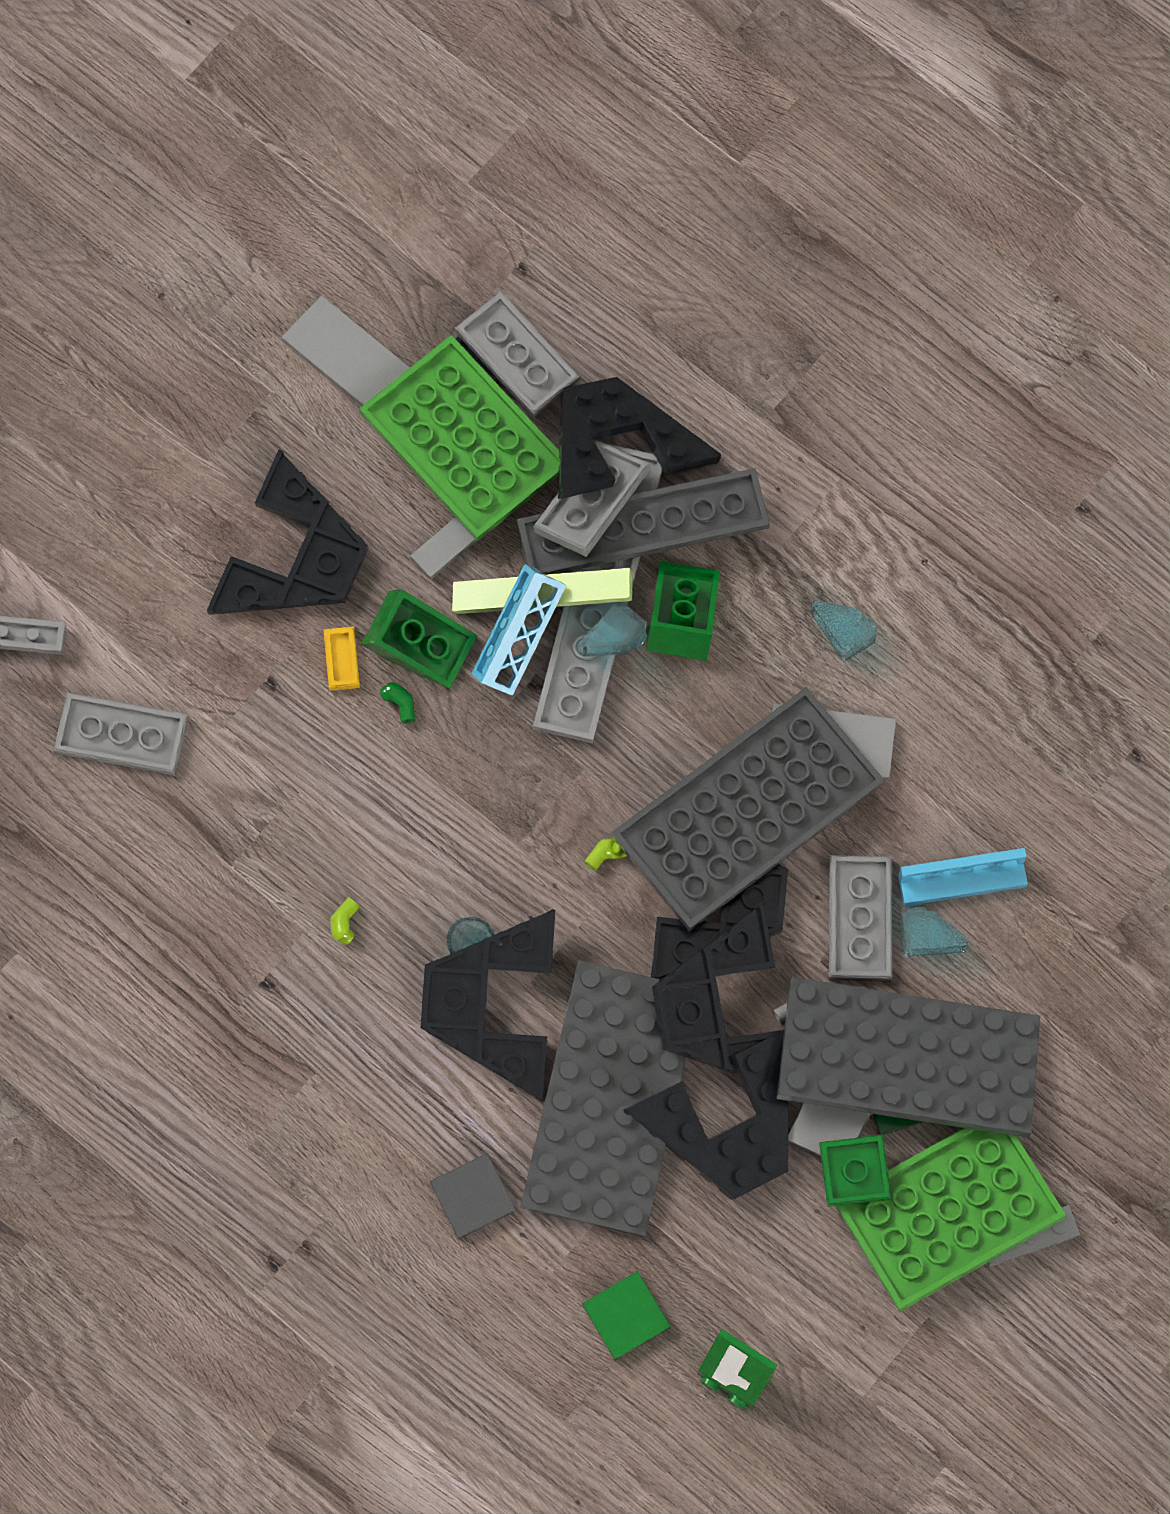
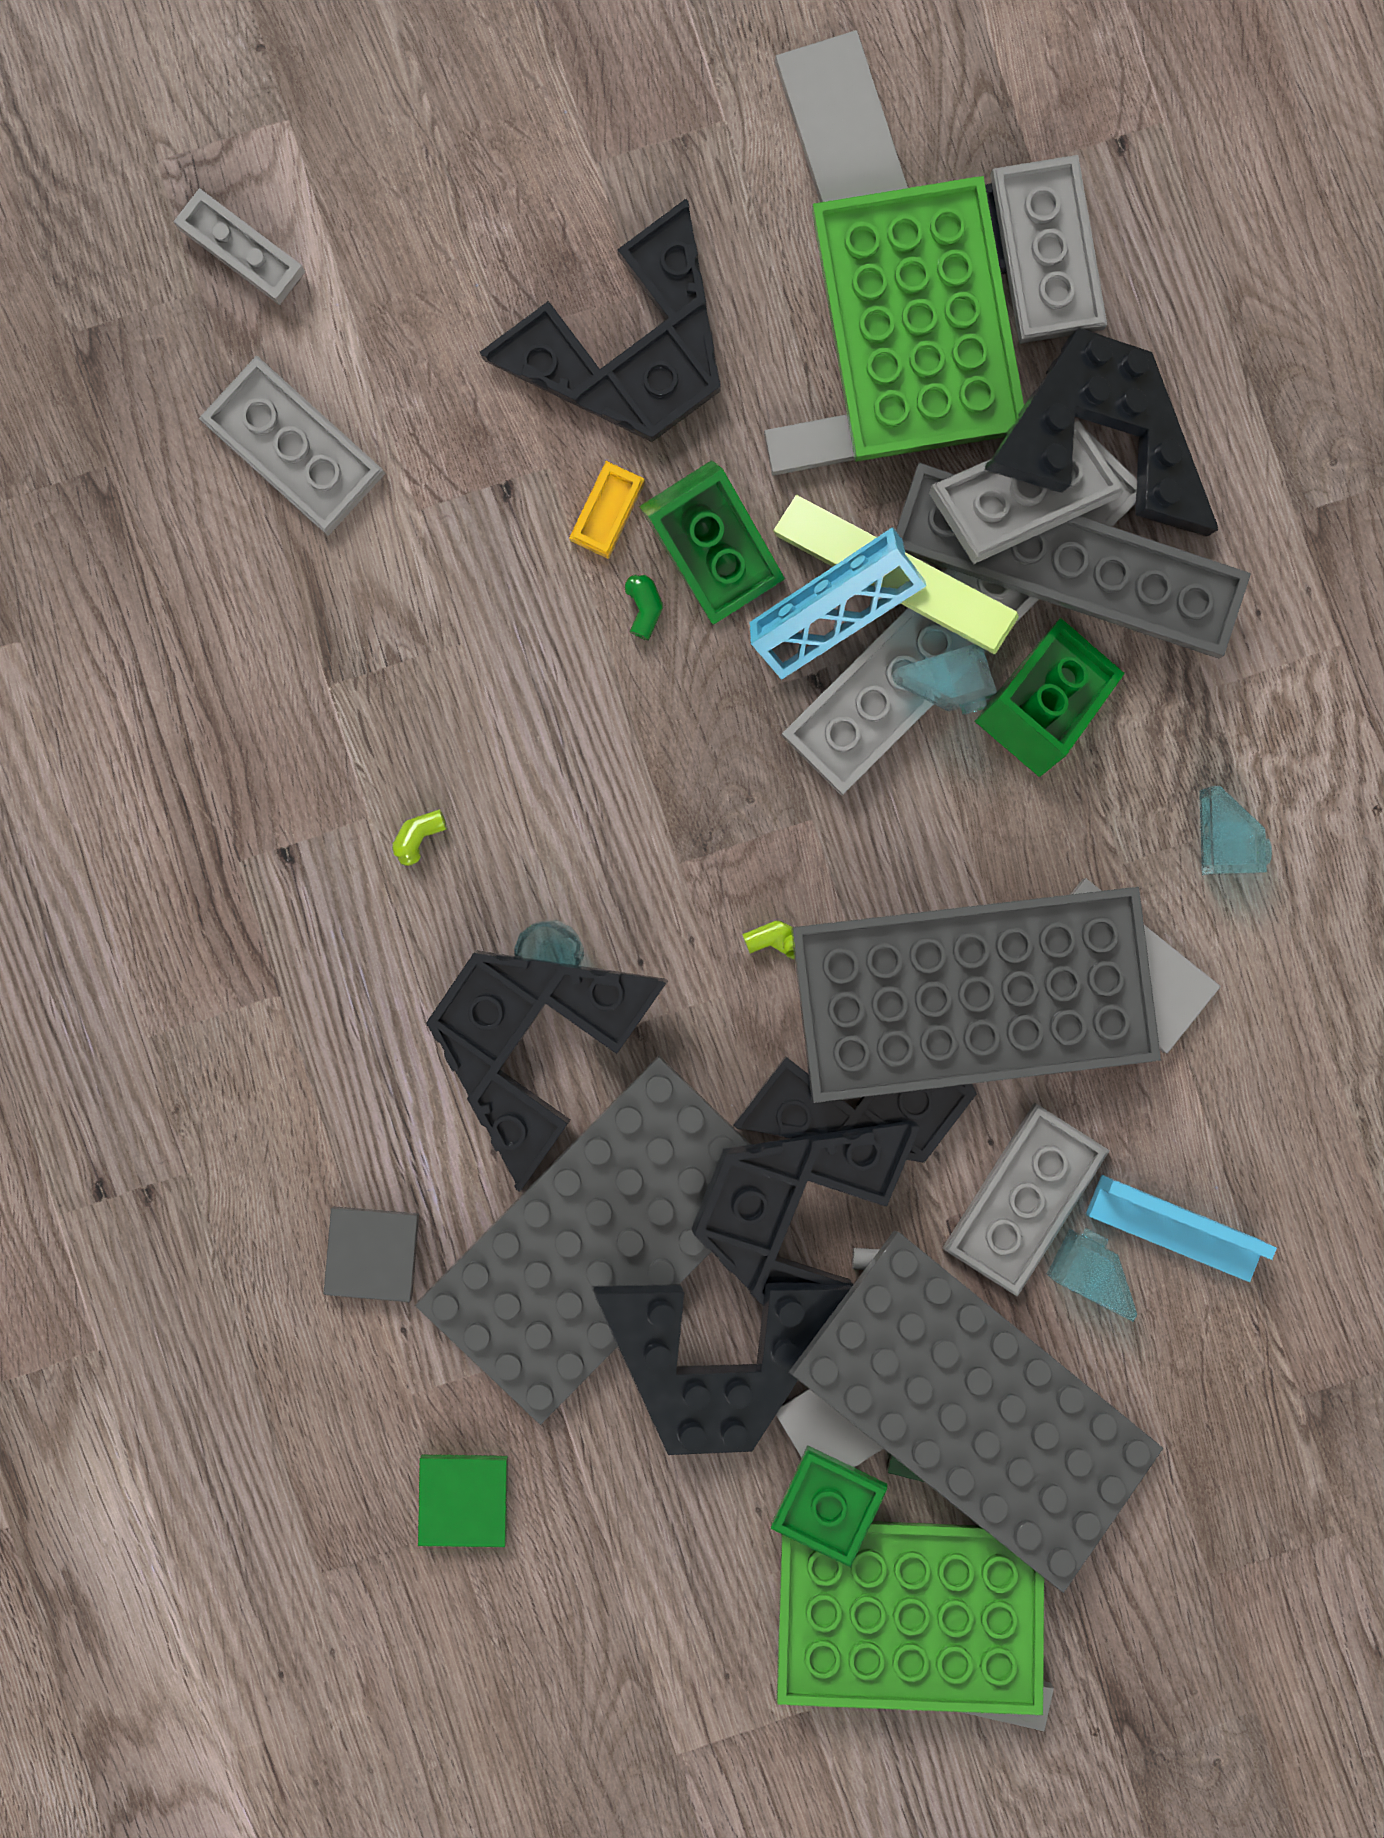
camera: 30 degrees right, 15 degrees up
green slope [697,1329,777,1410] -> none

